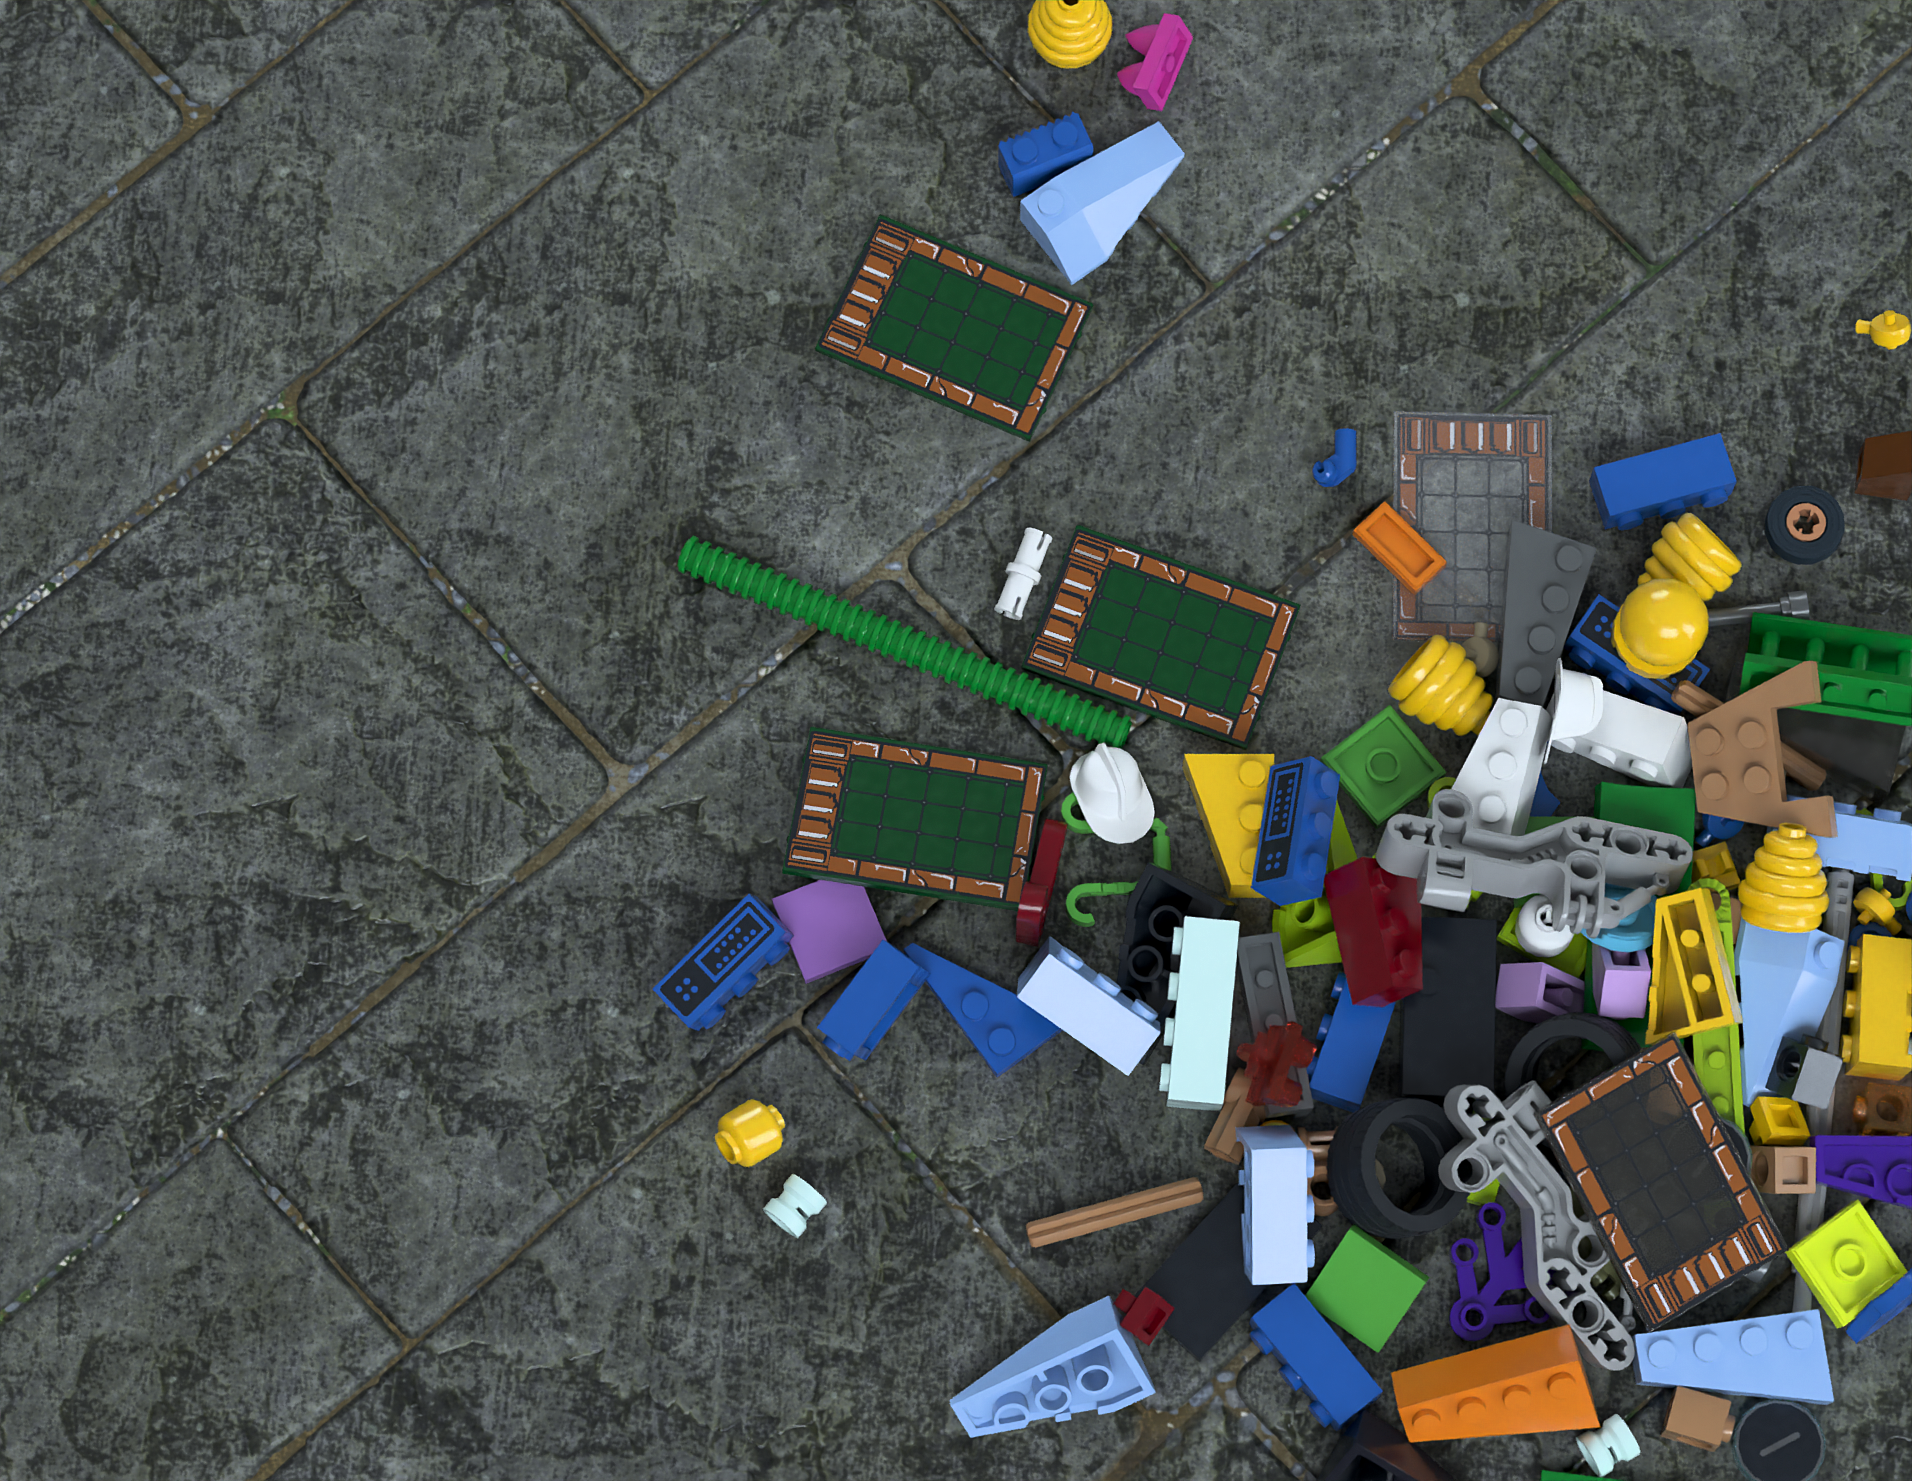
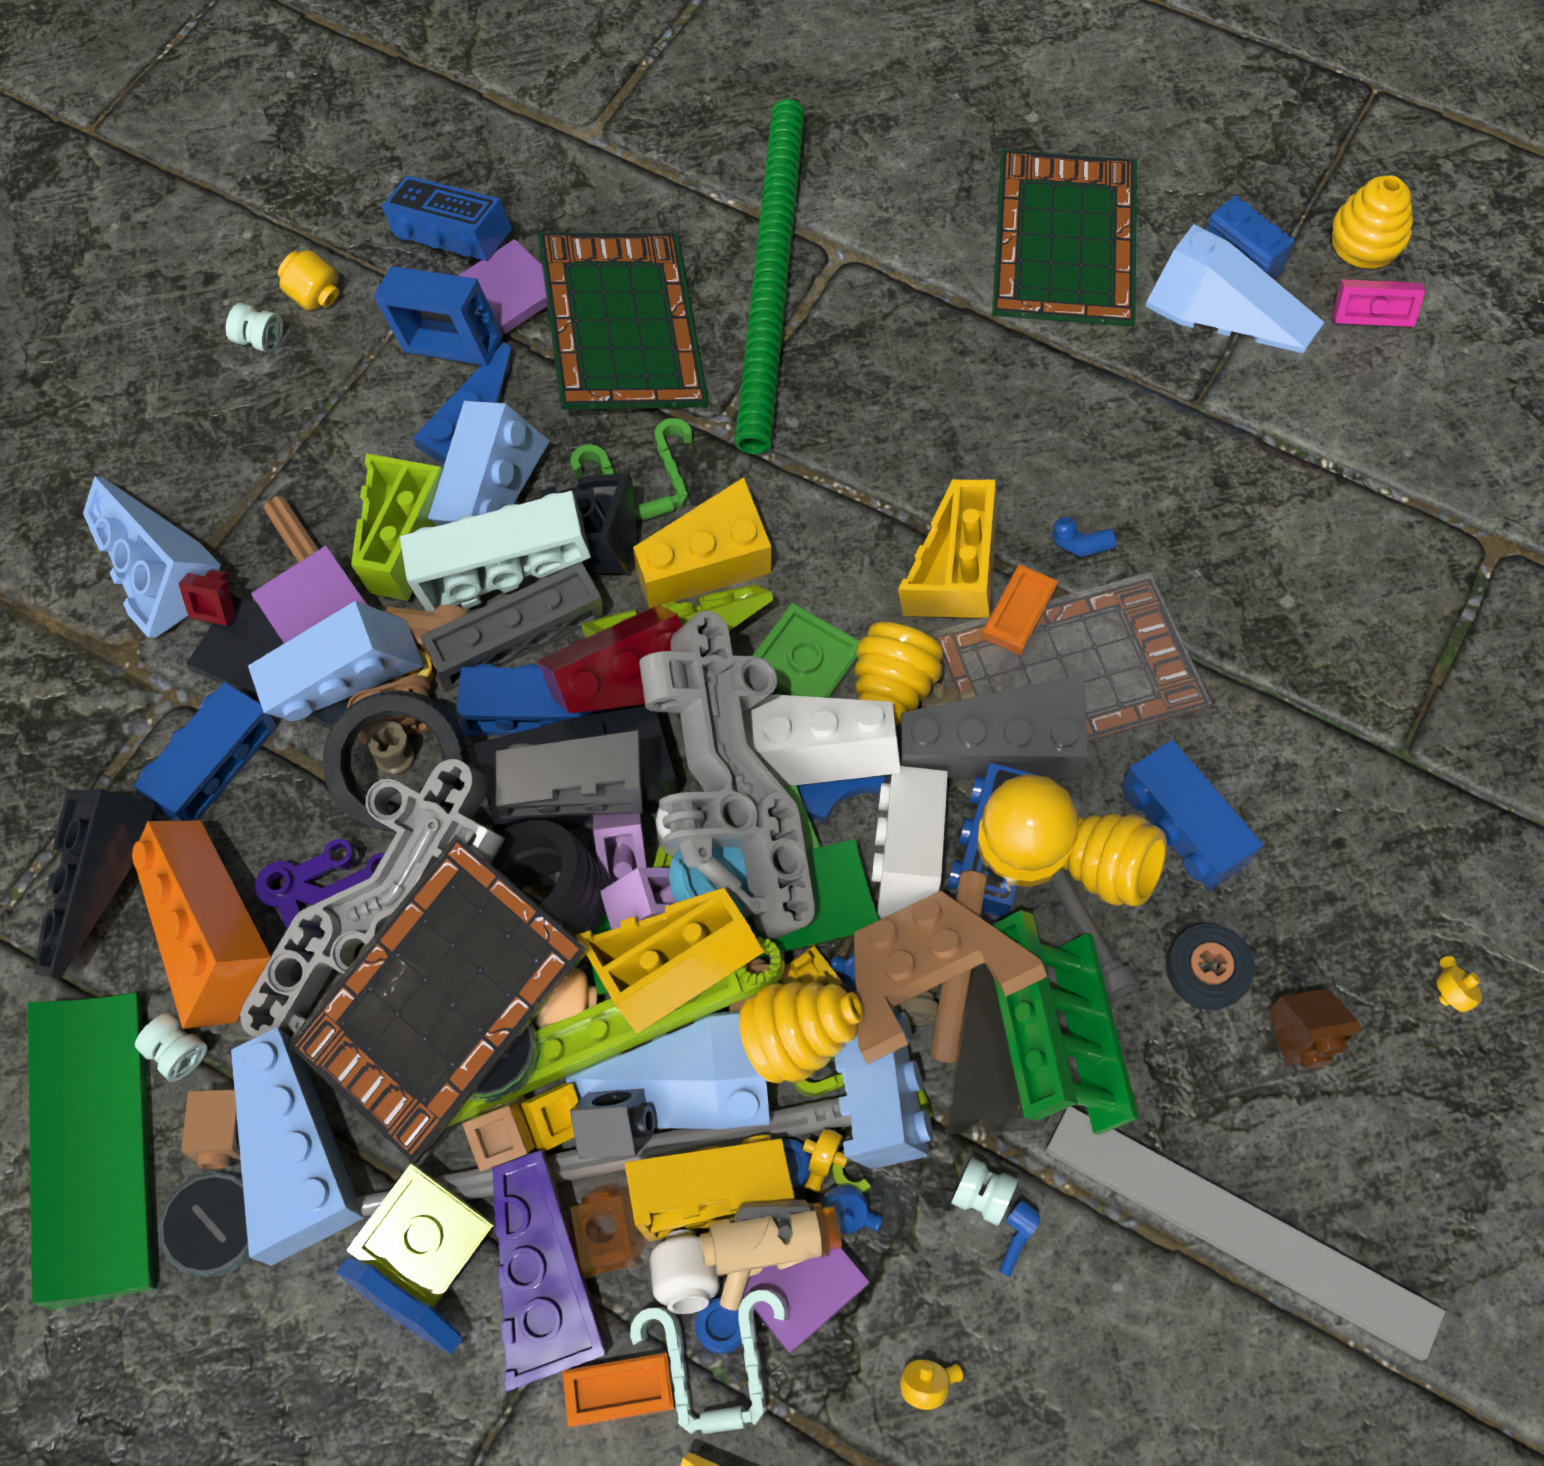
camera: 70 degrees right, 10 degrees down
white pin [994,528,1052,620] -> none
dark red beam [1016,818,1068,947] -> none
piece [1021,525,1301,750] -> none
white piece [1070,743,1155,844] -> none
clear red hips [1237,1021,1316,1108] -> none
blue brick [1251,756,1340,906] -> none
bright green tile [1305,1224,1430,1353] -> none
white piece [1544,658,1603,764] -> none
none -> medium lavender tile [251,546,367,644]
none -> lime wedge [351,453,443,601]
none -> dark grey wedge [496,730,643,819]
none -> yellow wedge [898,479,998,618]

